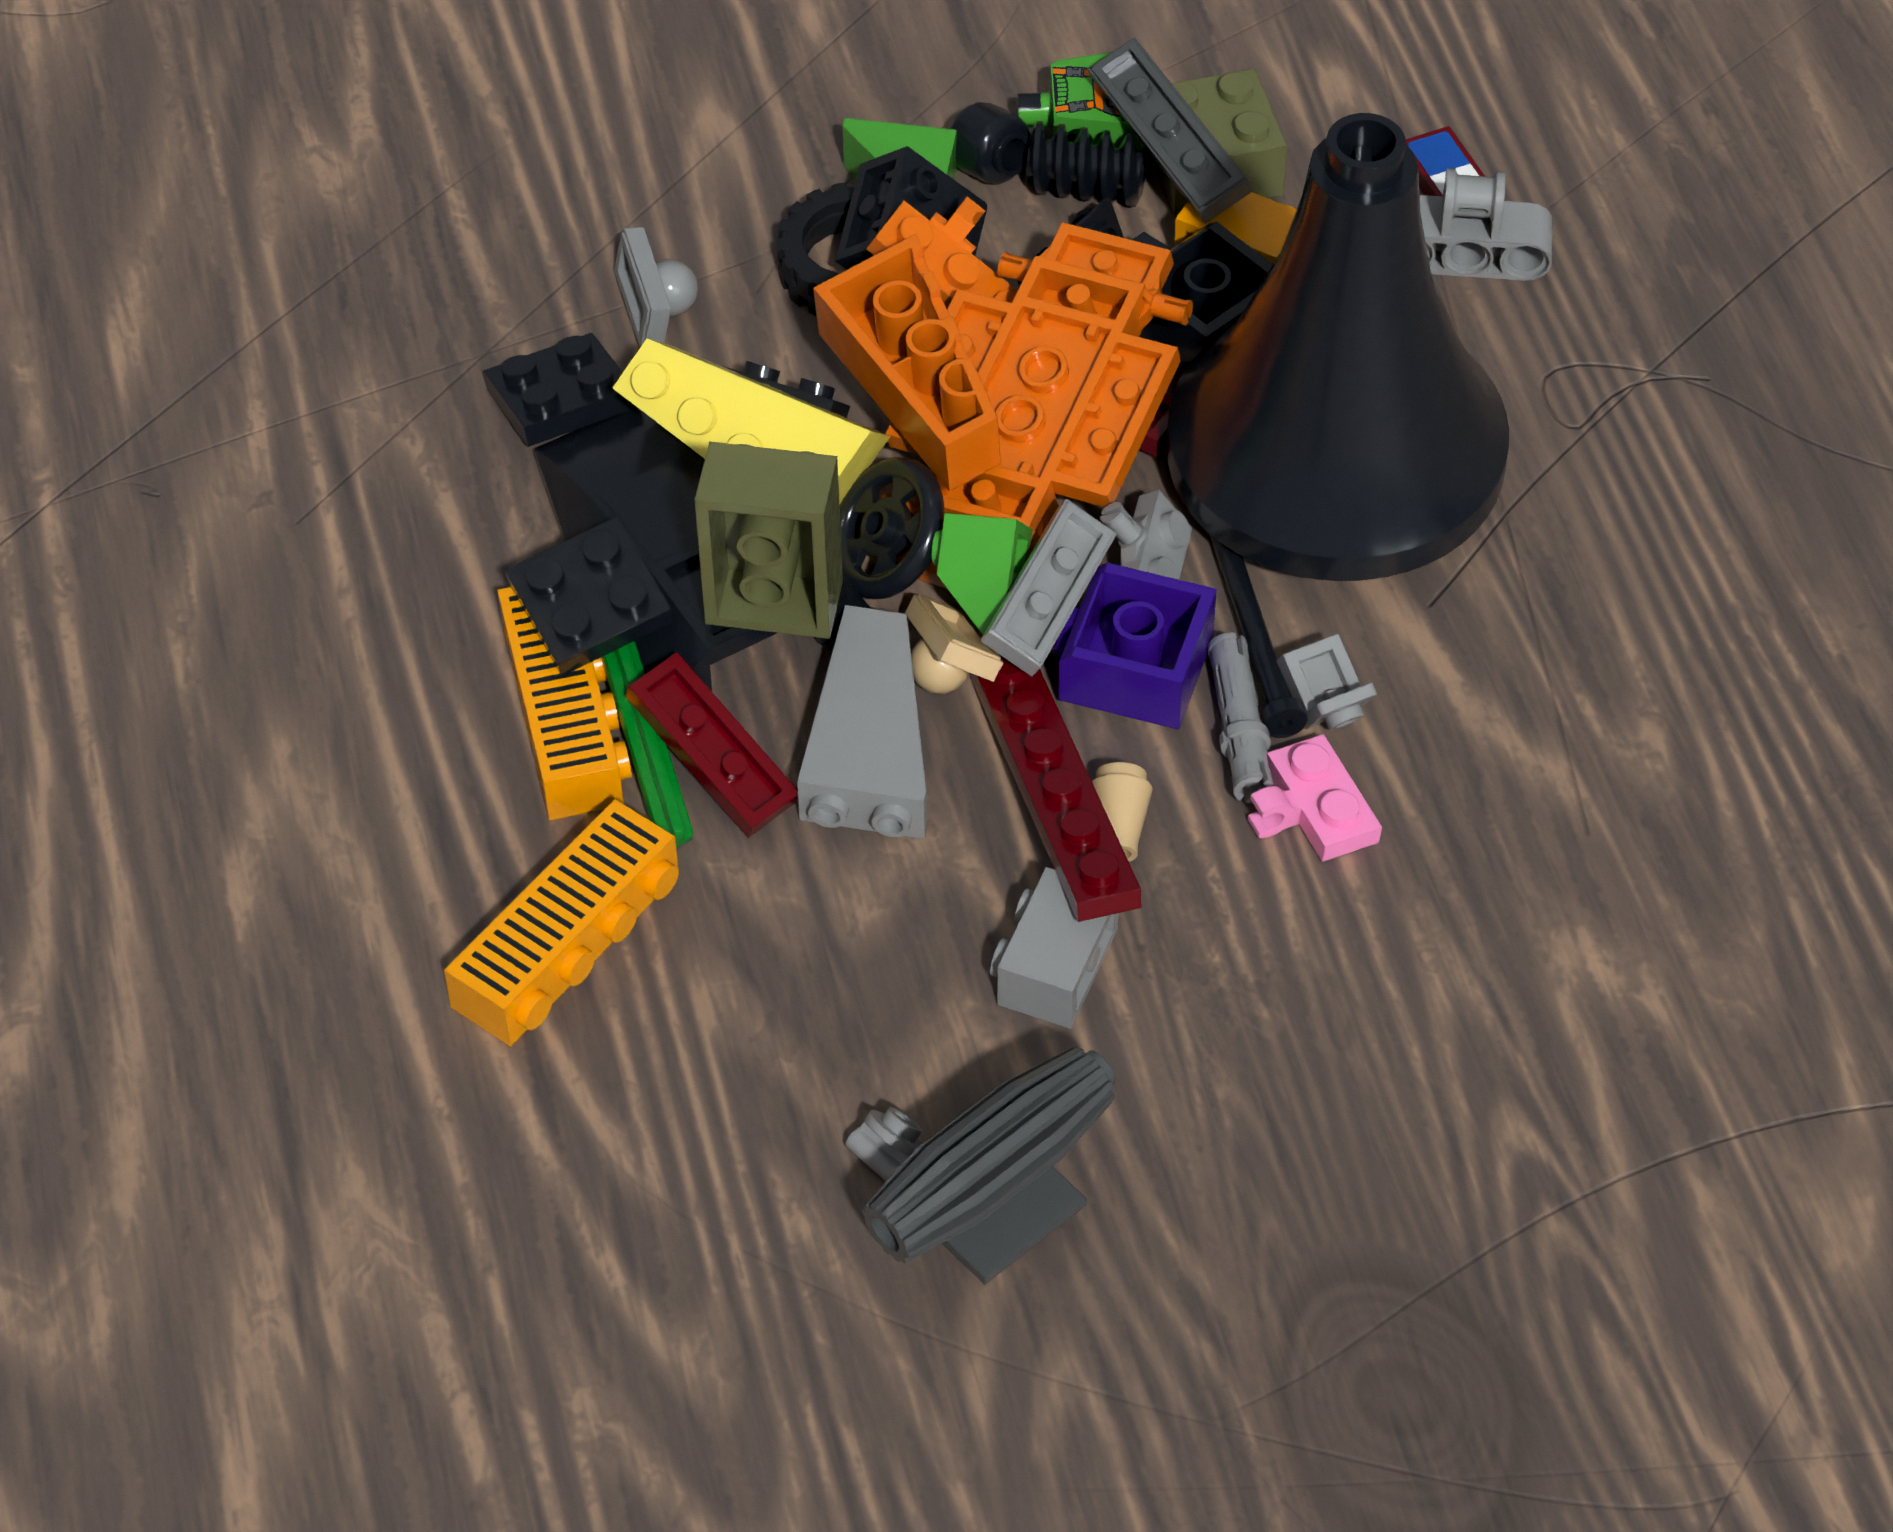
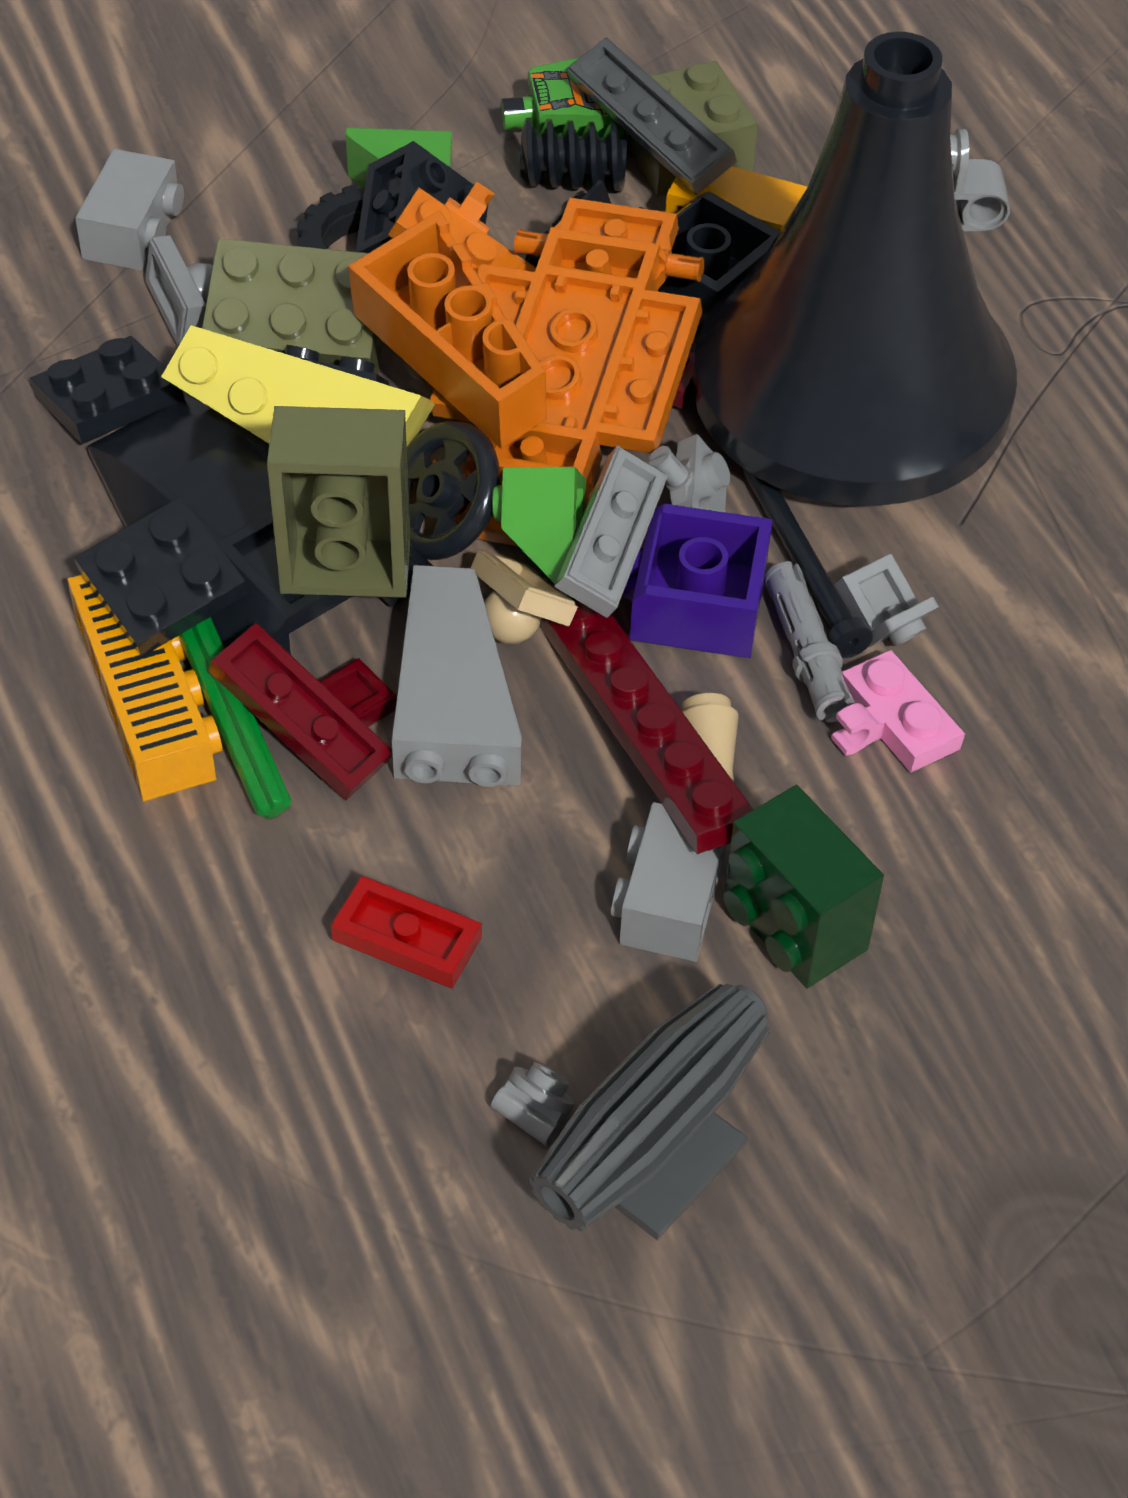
camera: 10 degrees left, 0 degrees up
light orange brick [444,799,679,1047] -> none
black head [950,102,1030,184] -> none
none -> light grey brick [75,149,184,271]
none -> olive brick [202,238,383,375]
none -> dark red tile [320,658,397,727]
none -> red plate [331,876,482,989]
none -> dark green piece [724,784,884,989]

